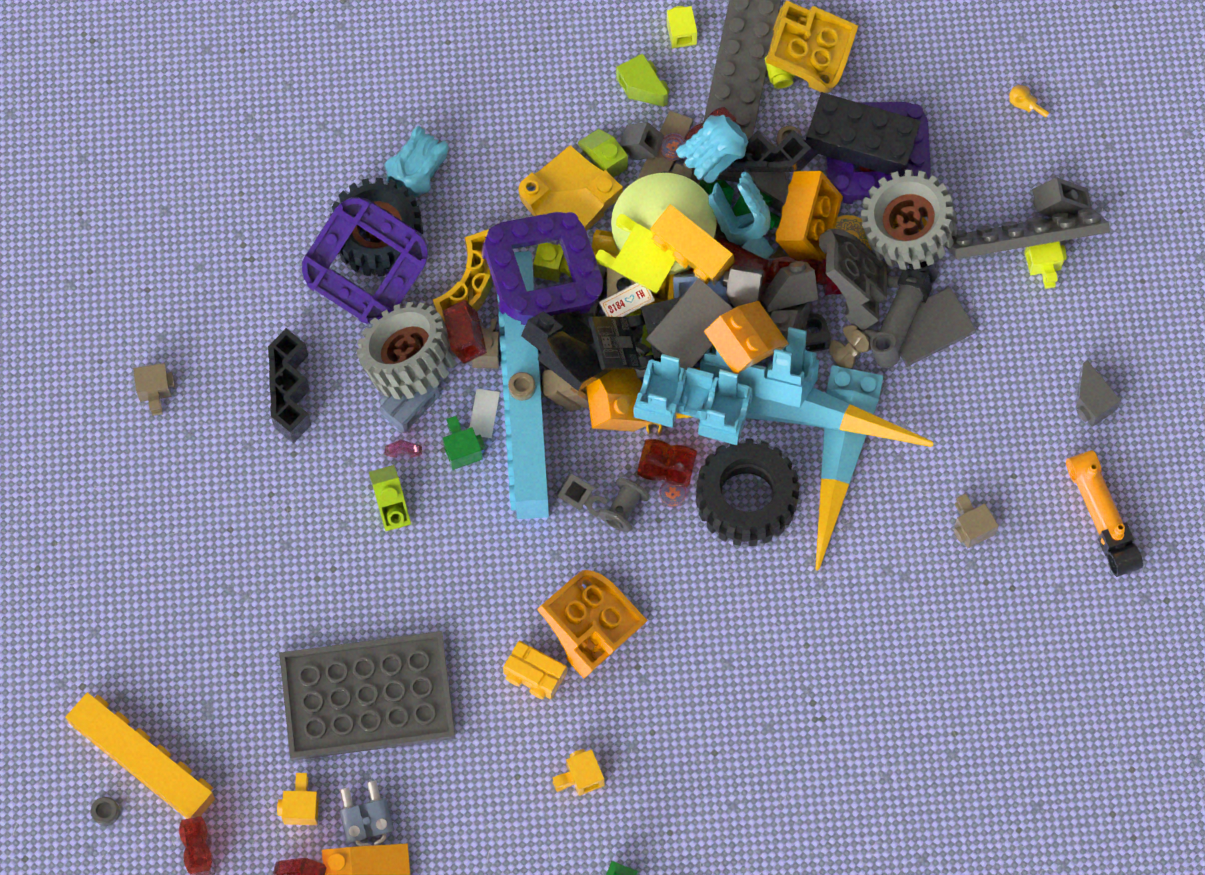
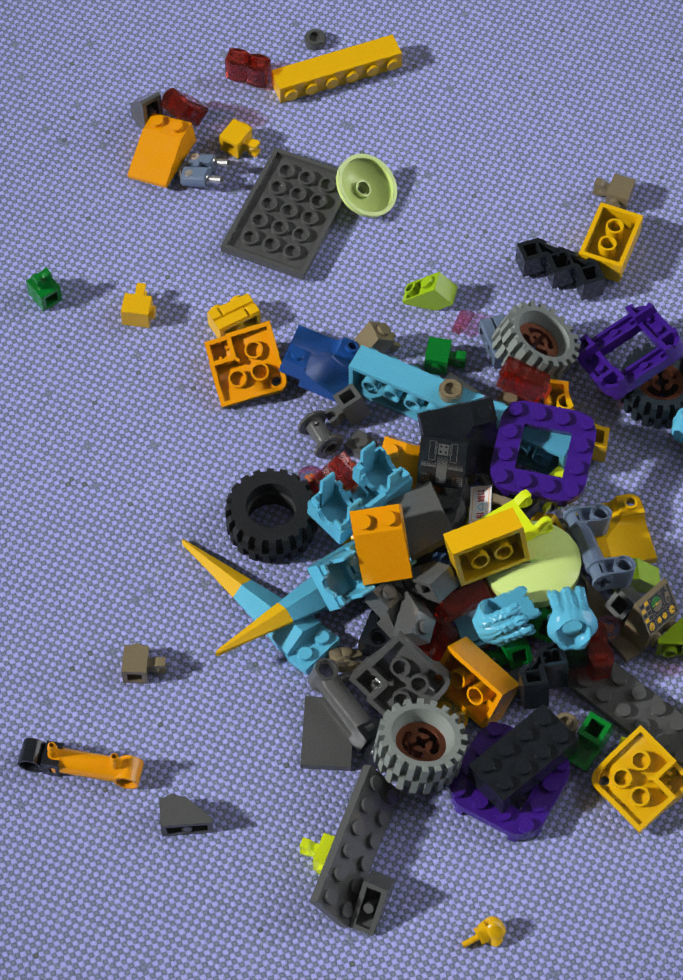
camera: 120 degrees right, 10 degrees down
none -> blue slope [279,325,359,402]
none -> yellowish green dish [336,154,397,218]
none -> dark grey plate [344,429,377,460]
none -> dark tan brick [354,321,401,354]
none -> sand blue piece [562,504,636,591]
none -> green brick [568,711,613,773]
none -> yellow brick [578,202,644,283]
none -> dark tan slope [621,578,679,651]

